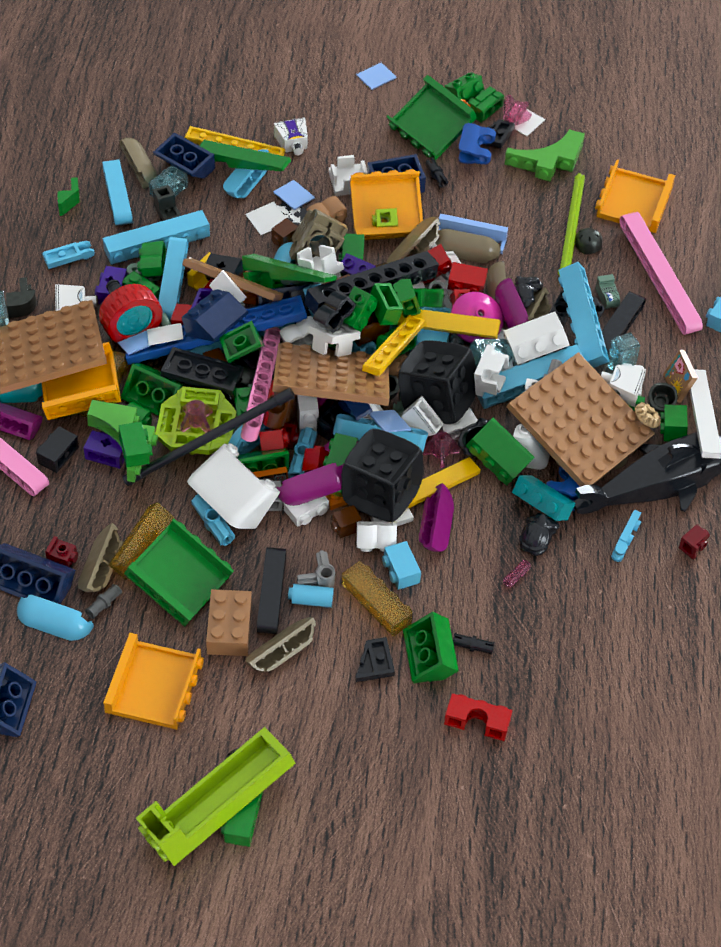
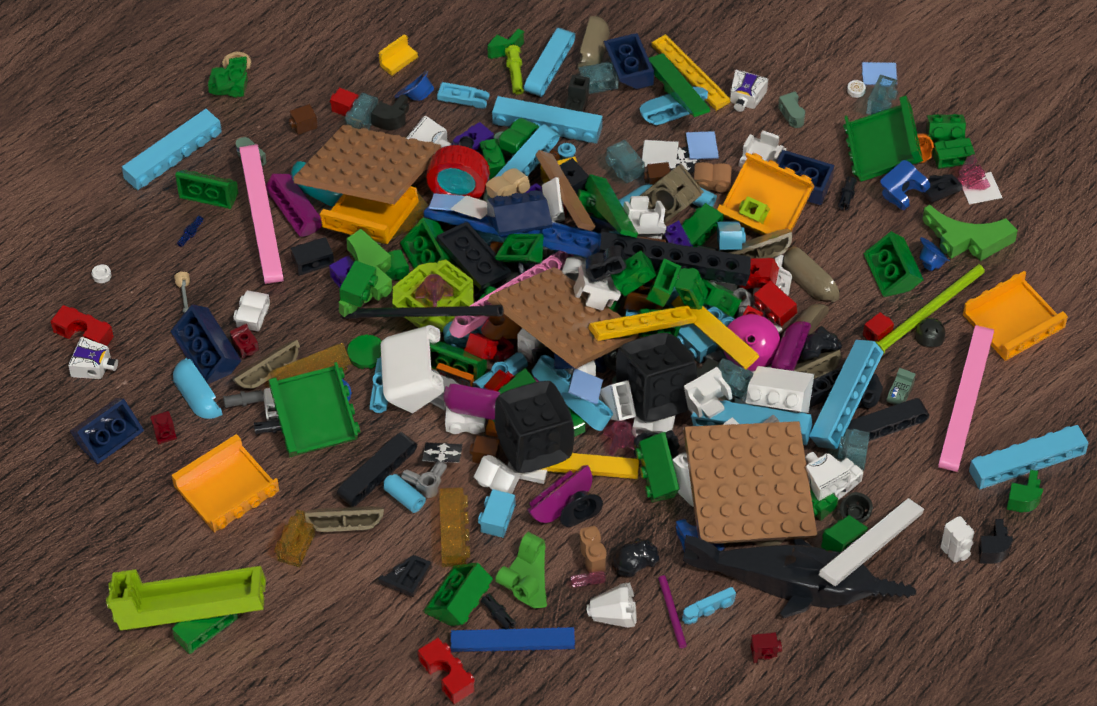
camera: 40 degrees right, 0 degrees up
medium nougat brick [206,589,252,656] -> none
light blue fence [439,214,508,254] -> none
teal brick [512,475,576,521] -> none
tan gear [635,402,661,428] -> none
medium nougat tile [663,350,698,402] -> none
none -> dark red brick [150,411,177,445]
none -> white brick [233,290,270,331]
none -> black pin [254,418,282,435]
none -> white bar [263,388,278,421]
none -> clear yellow brick [274,509,315,568]
none -> green tile [347,334,382,369]
none -> blue piece [394,70,434,101]
none -> black sticker [422,442,463,463]
none -> blue tile [451,627,575,652]
none -> tan brick [485,168,530,198]
none -> bright green panel [495,532,547,608]
none -> lime pin [505,45,524,95]
none -> medium azure brick [558,143,576,160]
none -> black piece [560,490,603,527]
none -> medium nougat brick [580,526,606,575]
none -> white cone [587,583,637,627]
none -> clear light blue brick [605,139,645,183]
none -> magenta bar [658,575,687,649]
none -> medium azure brick [717,222,746,250]
none -> sand green leg [778,92,805,128]
none -> white tile [847,80,866,98]
none -> green slope [863,231,924,297]
none -> red brick [863,312,894,342]
none -> clear light blue brick [866,74,898,115]
none -> blue piece [919,237,950,271]

